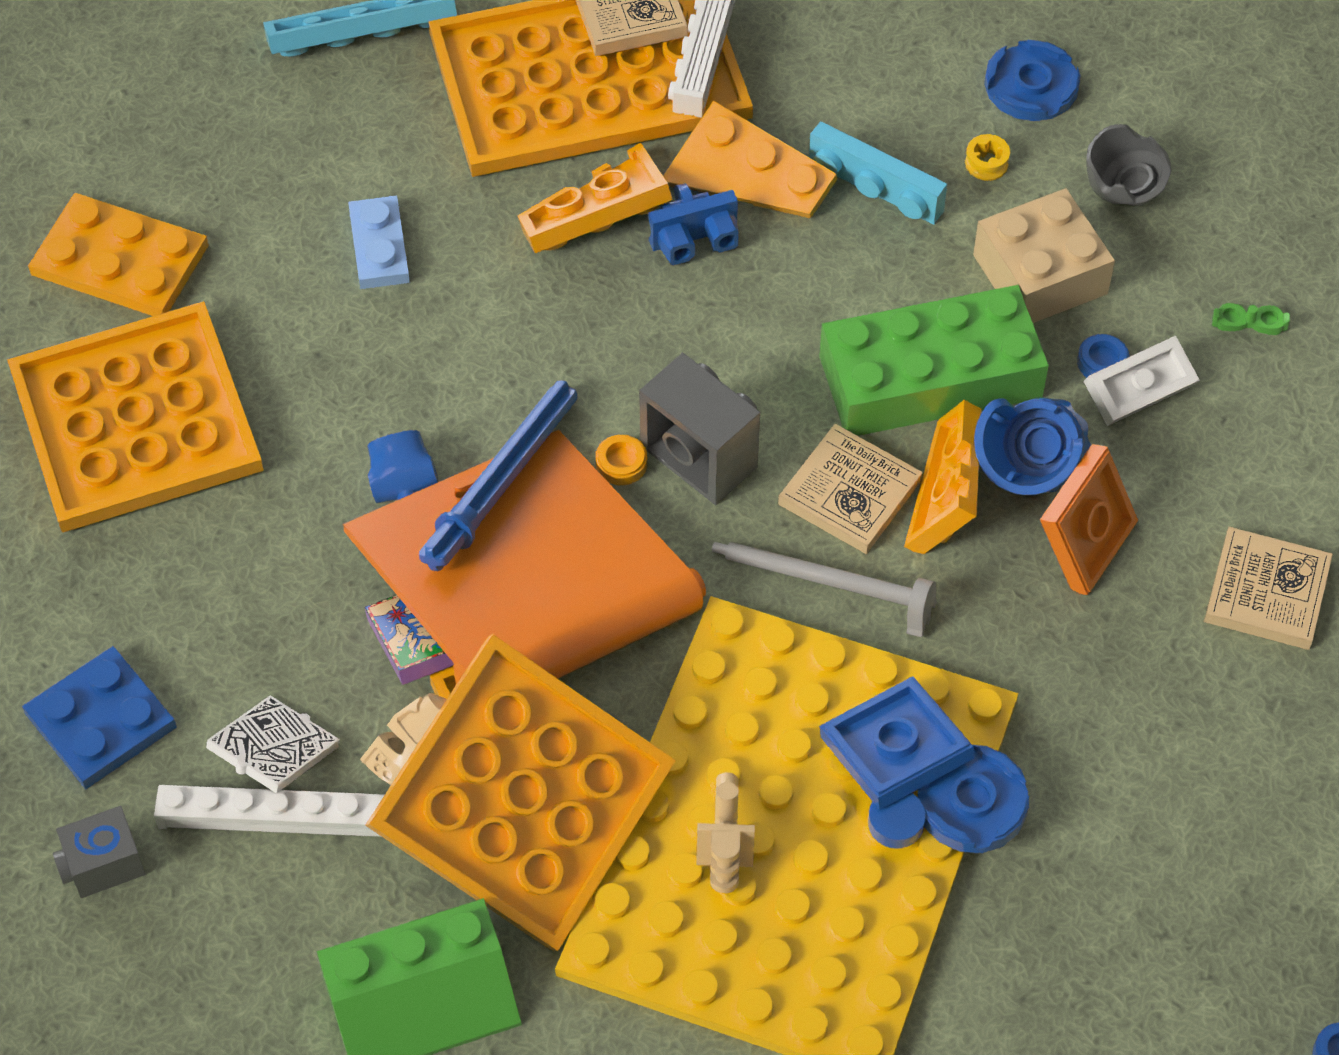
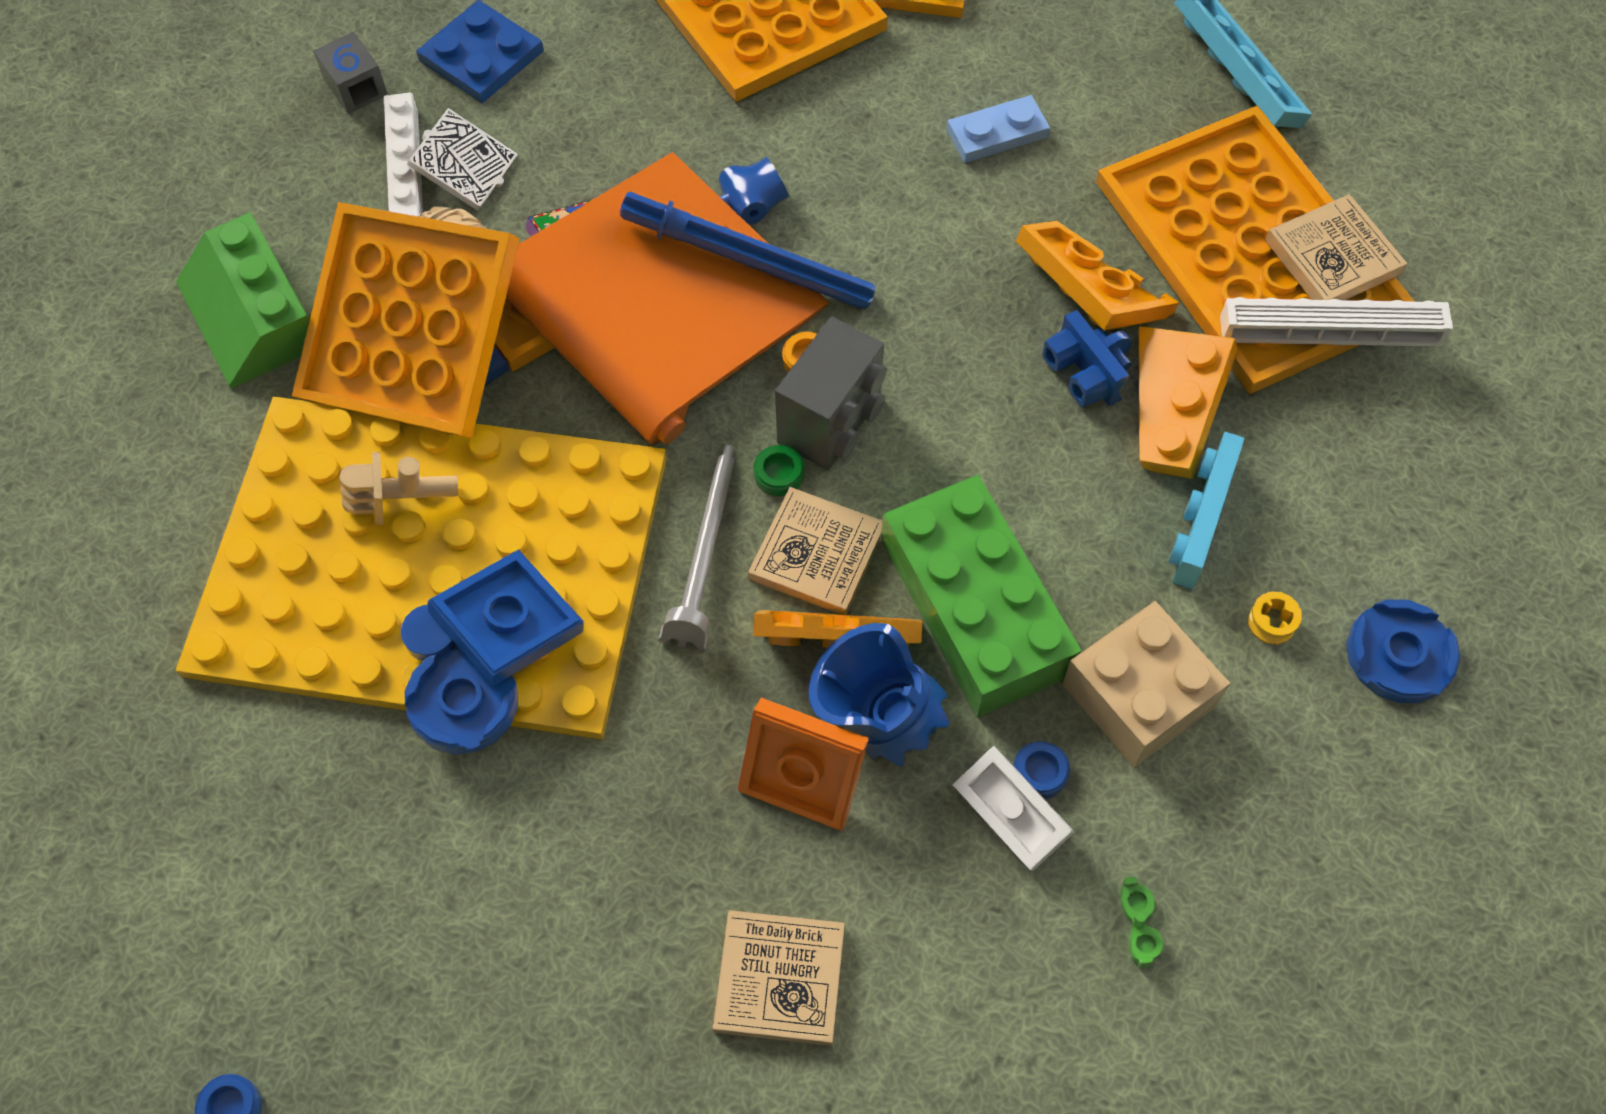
camera: 80 degrees right, 5 degrees up
dark grey hair [1086,124,1171,206] -> none
none -> green tile [753,445,805,496]

